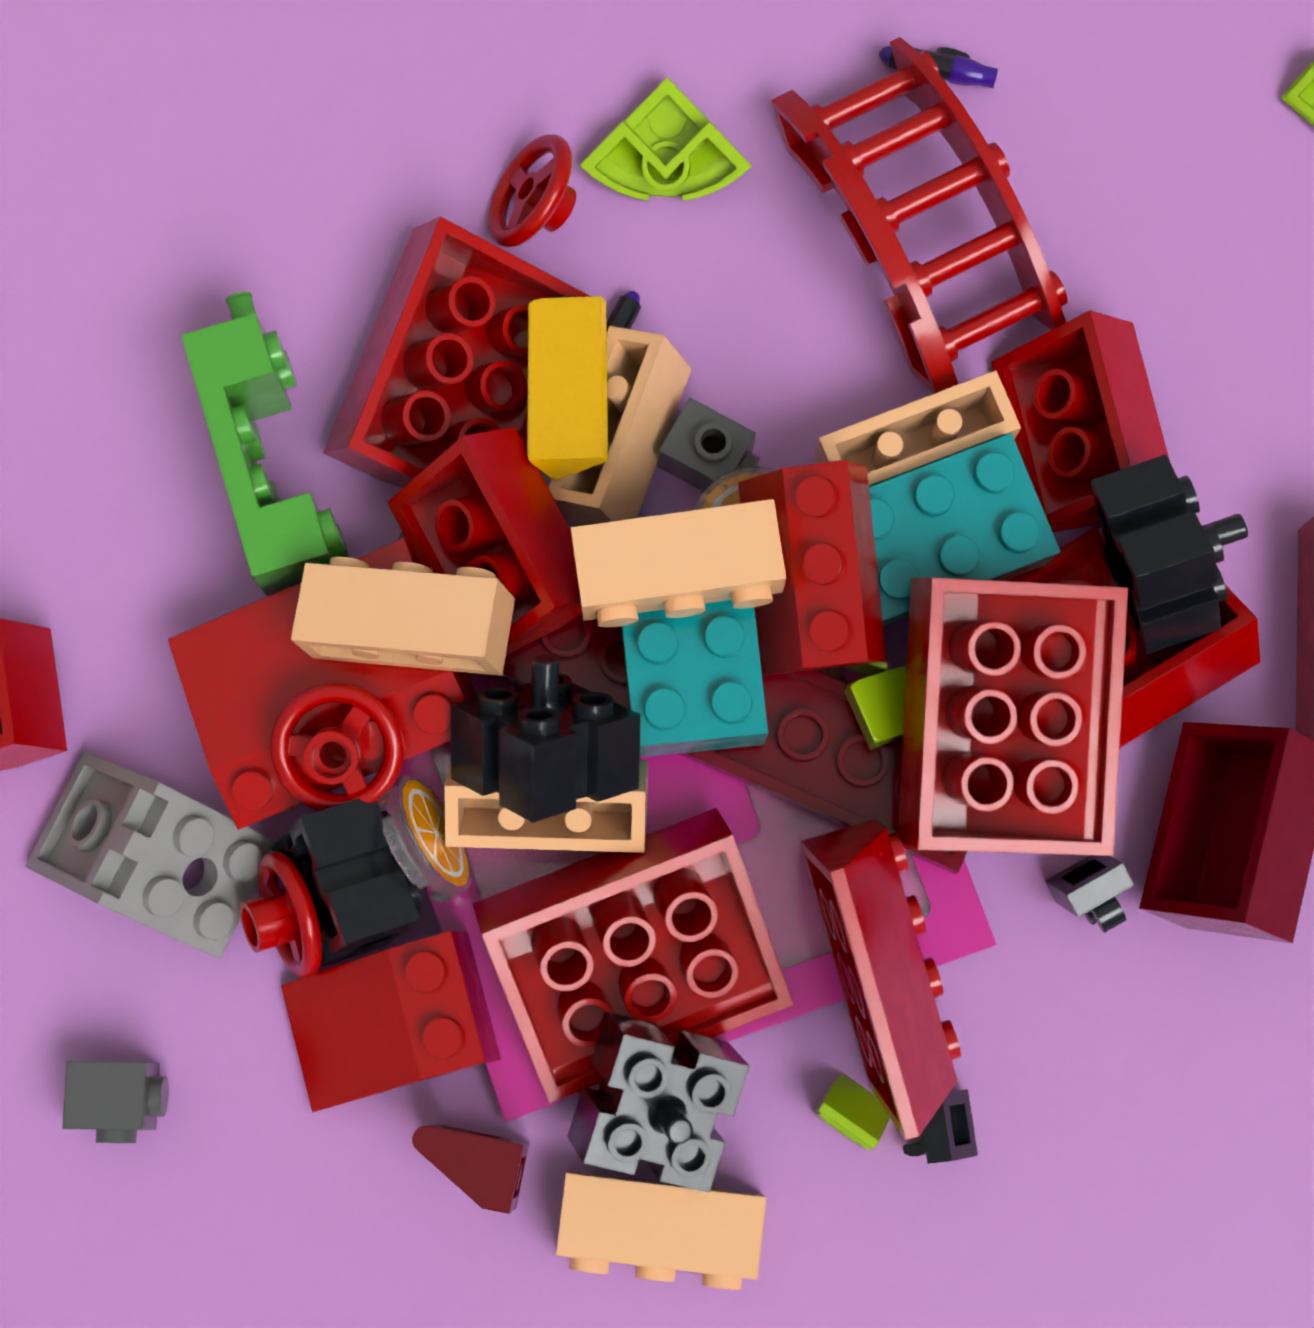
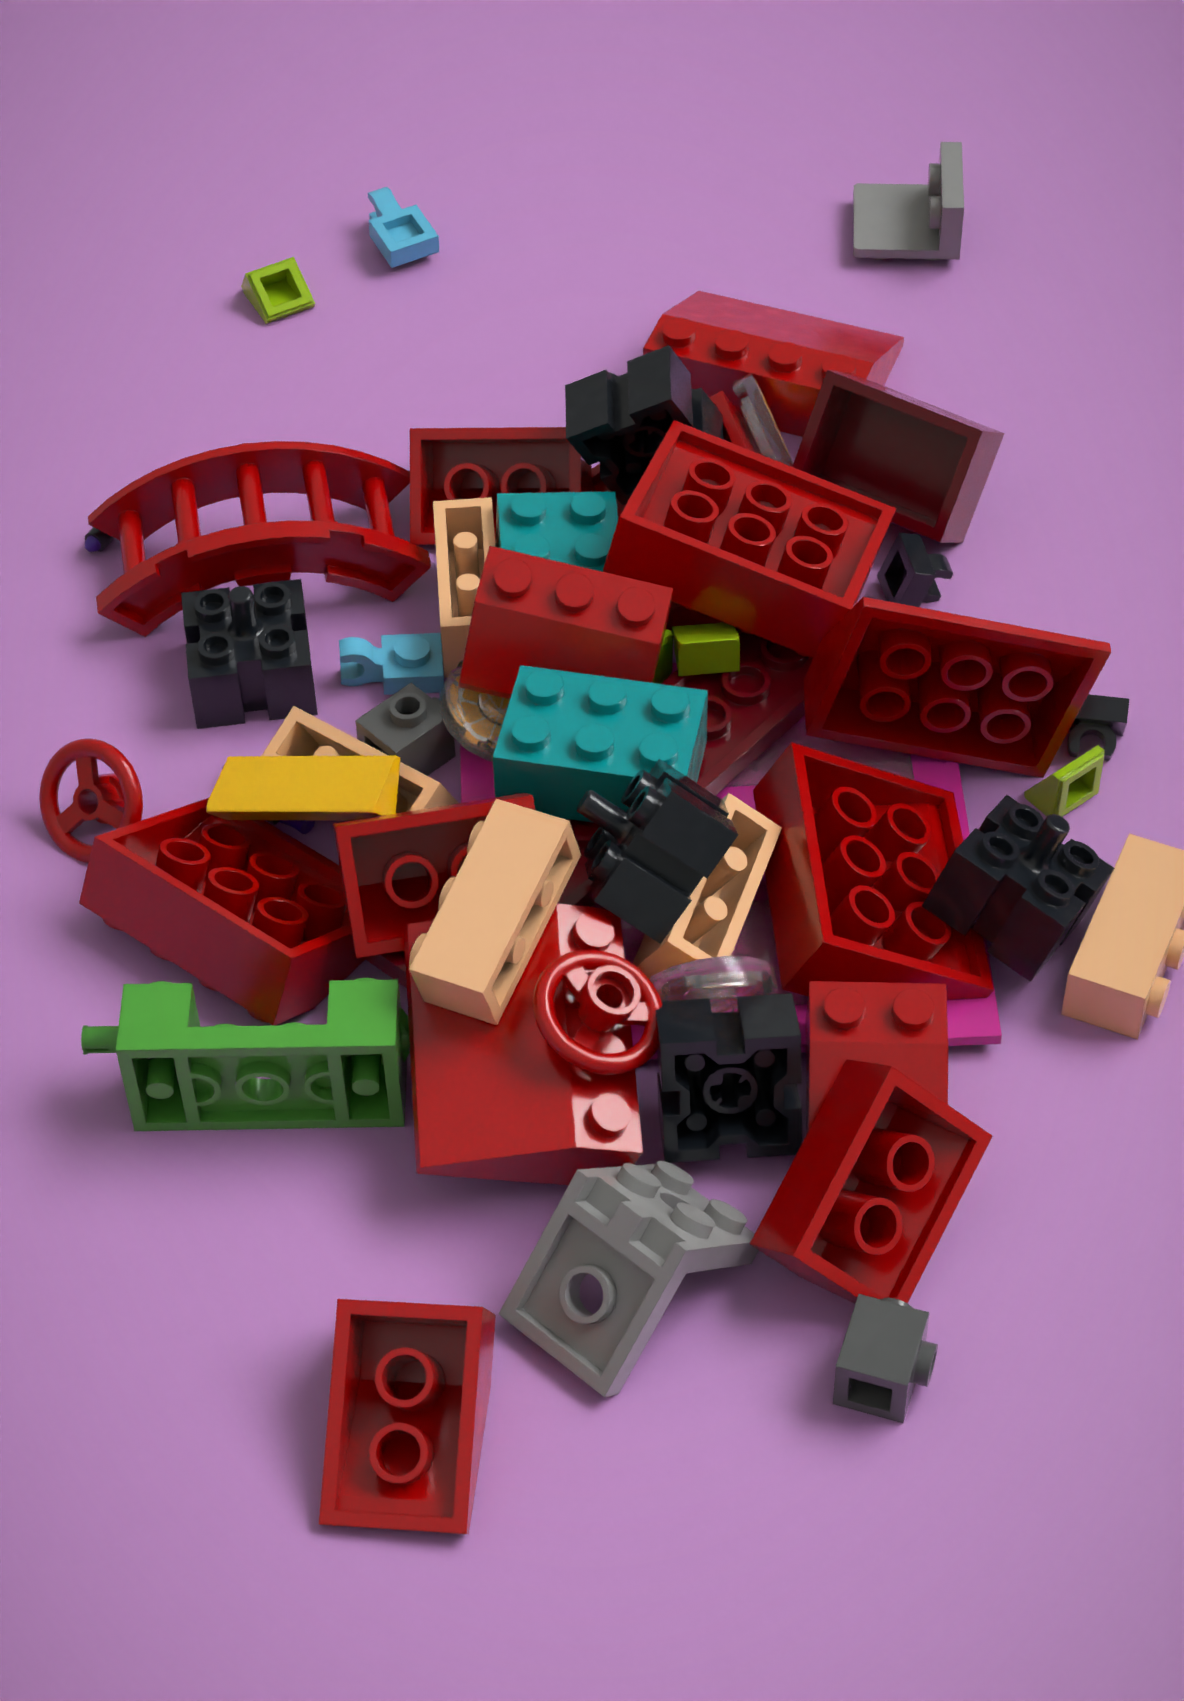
camera: 70 degrees left, 30 degrees down
red piece [239,851,322,978] -> none
dark red tile [412,1125,530,1214] -> none
light nougat brick [571,499,787,627] -> none
lime brick [579,77,752,201] -> none
none -> black brick [181,579,318,729]
none -> medium azure plate [339,633,444,695]
none -> clear tile [732,373,793,467]
none -> red slope [750,1059,993,1304]

